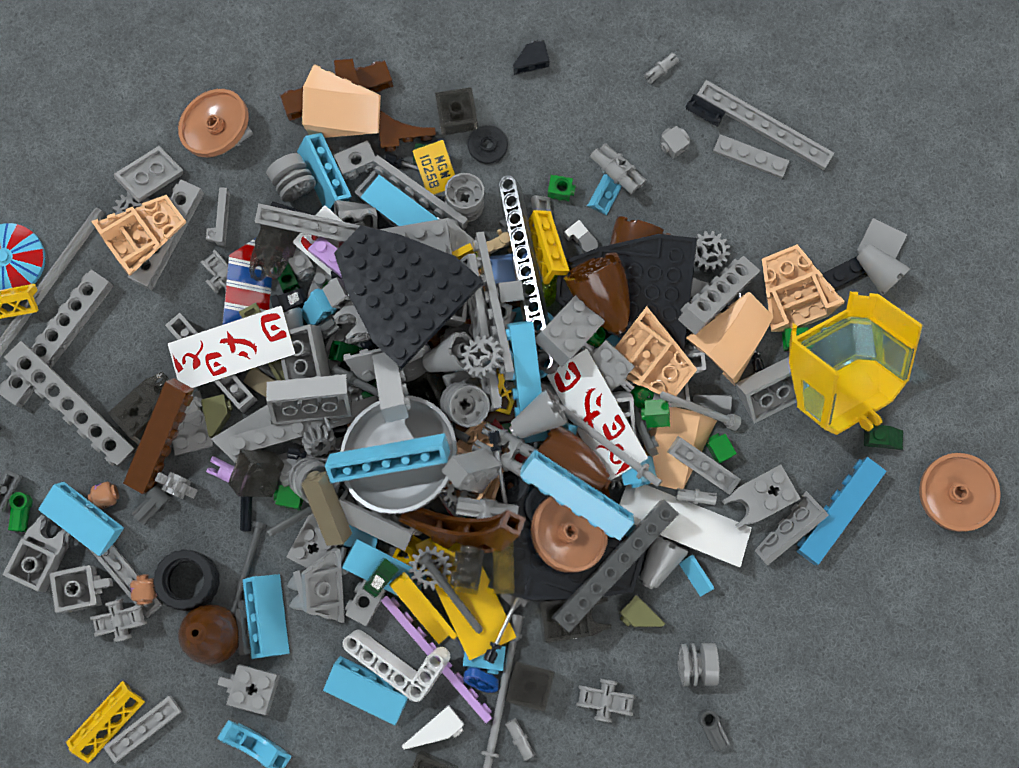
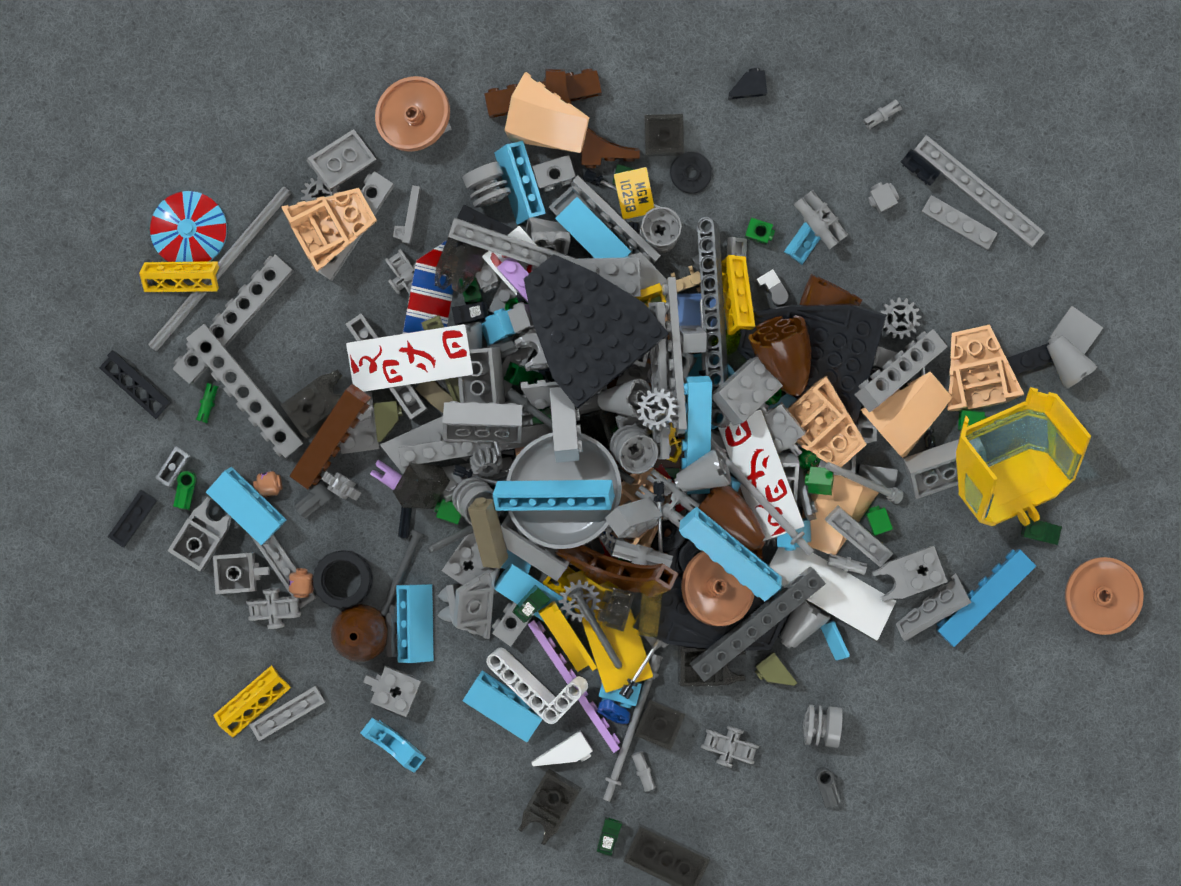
camera: 10 degrees right, 10 degrees up
none -> green pin [196,383,219,423]

